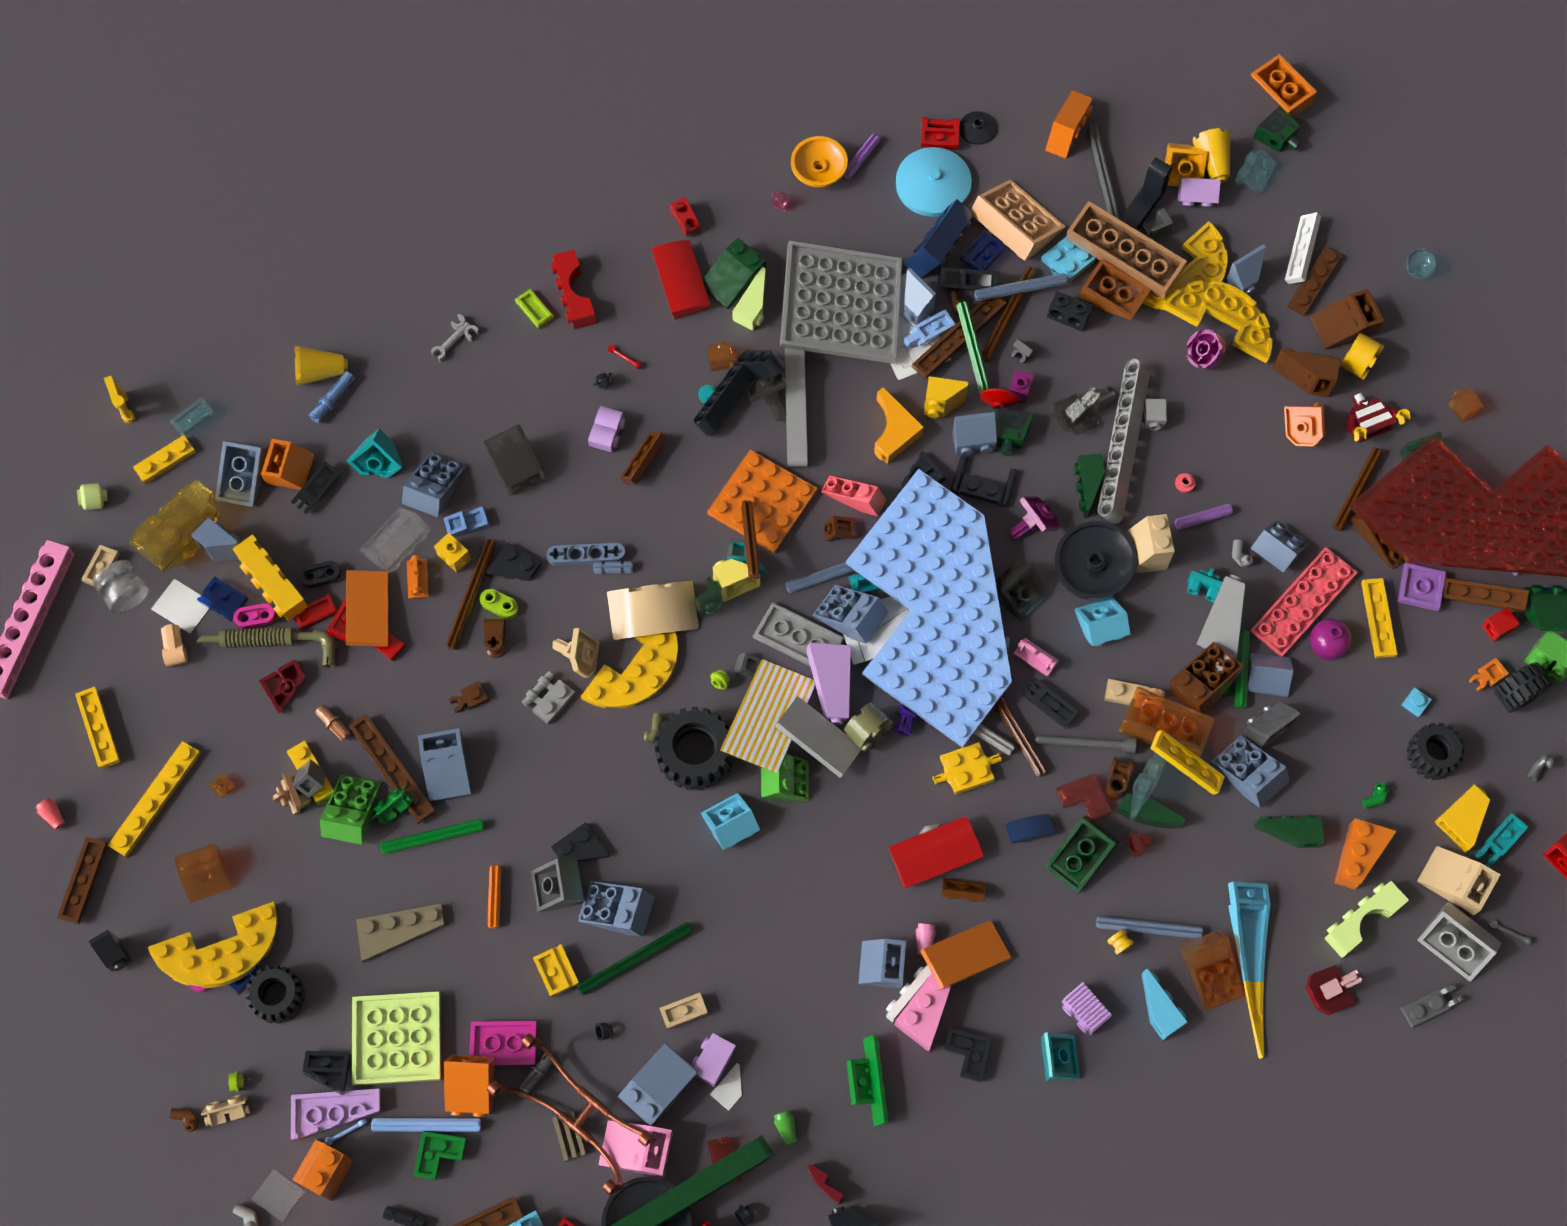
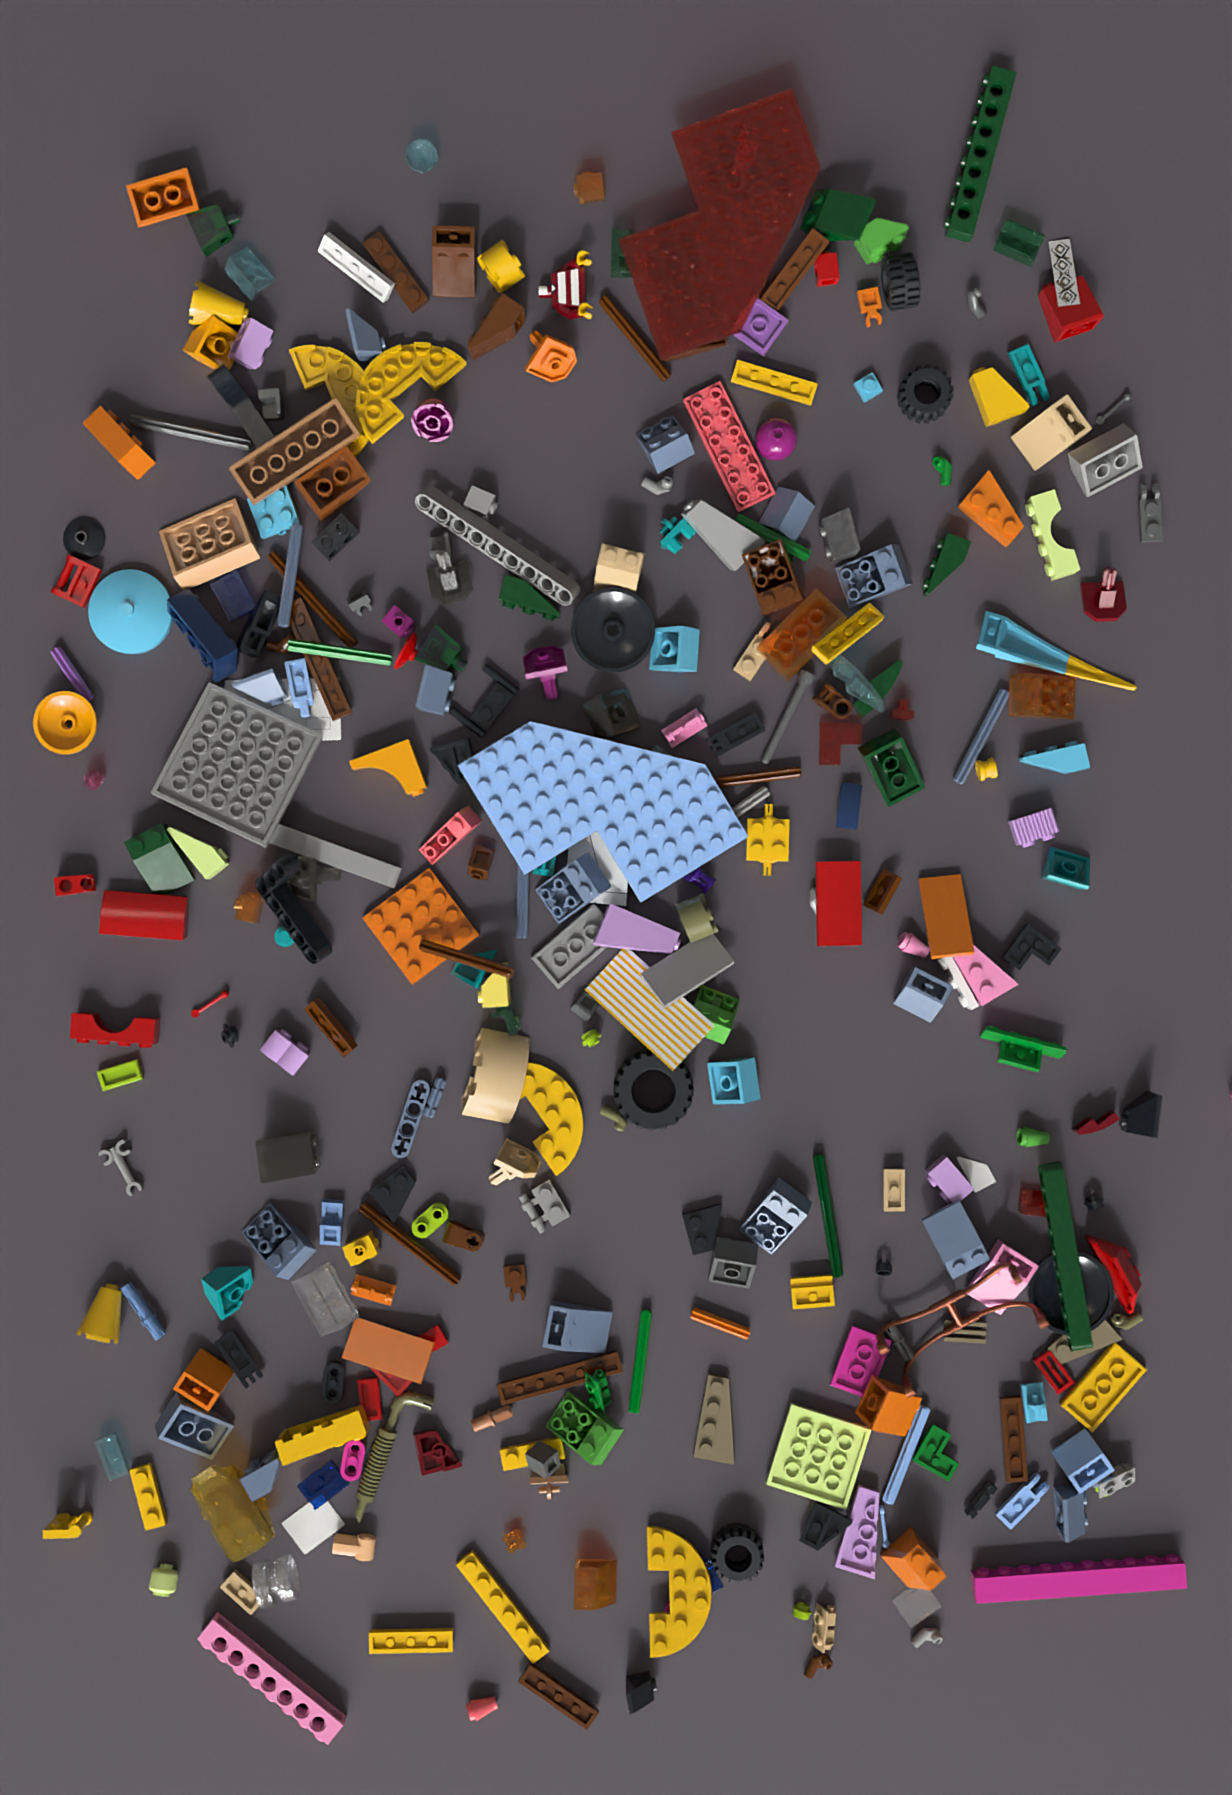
camera: 70 degrees left, 20 degrees up
yellow slope [924,376,968,418] -> none
coral plate [1175,473,1195,493] -> none
medium lavender axle [1175,504,1233,530] -> none

